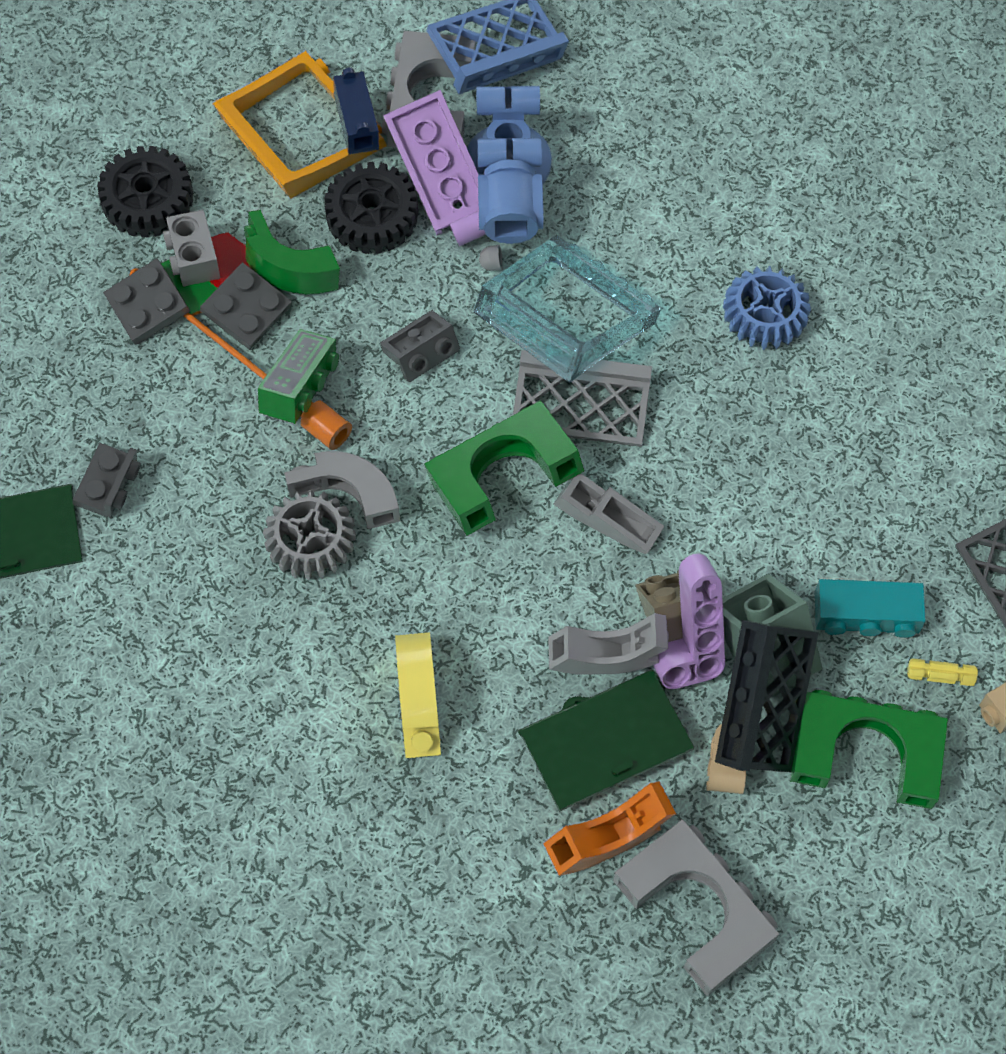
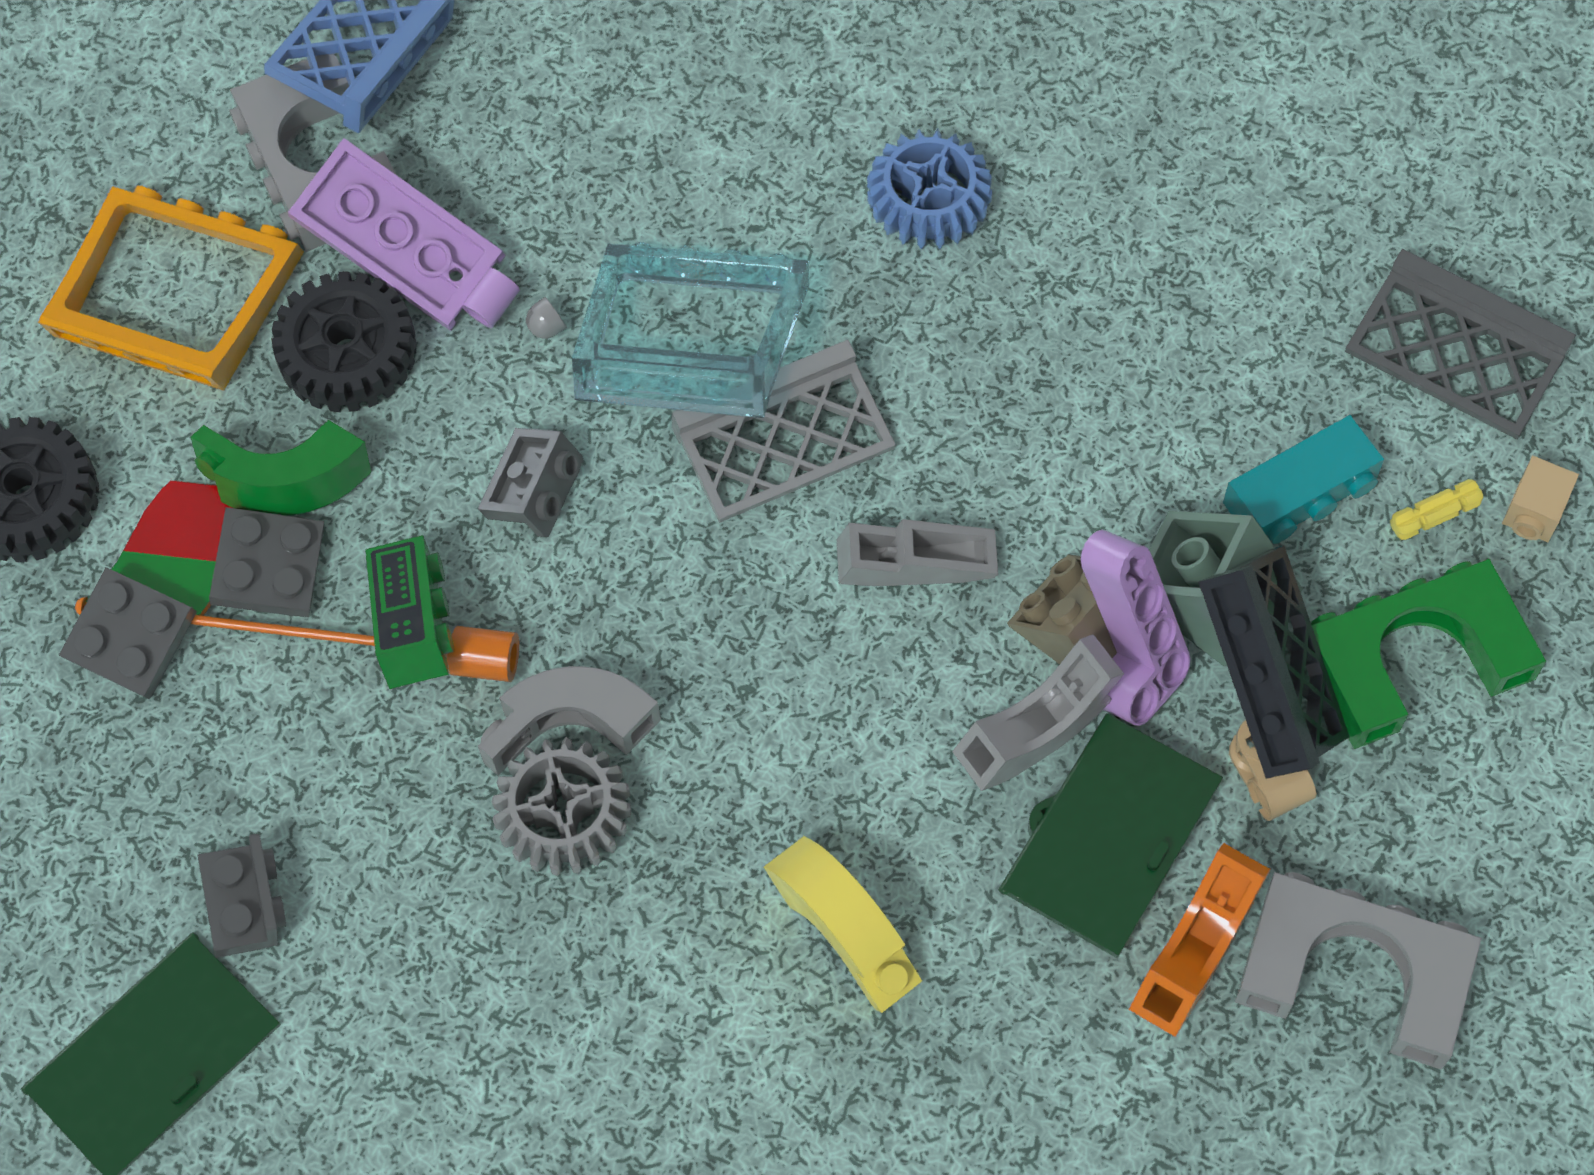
camera: 30 degrees left, 0 degrees up
light grey brick [163,209,220,287] -> none
dark blue brick [333,68,379,155] -> none
green arch [424,400,584,536] -> none
medium blue piece [467,86,552,244] -> none

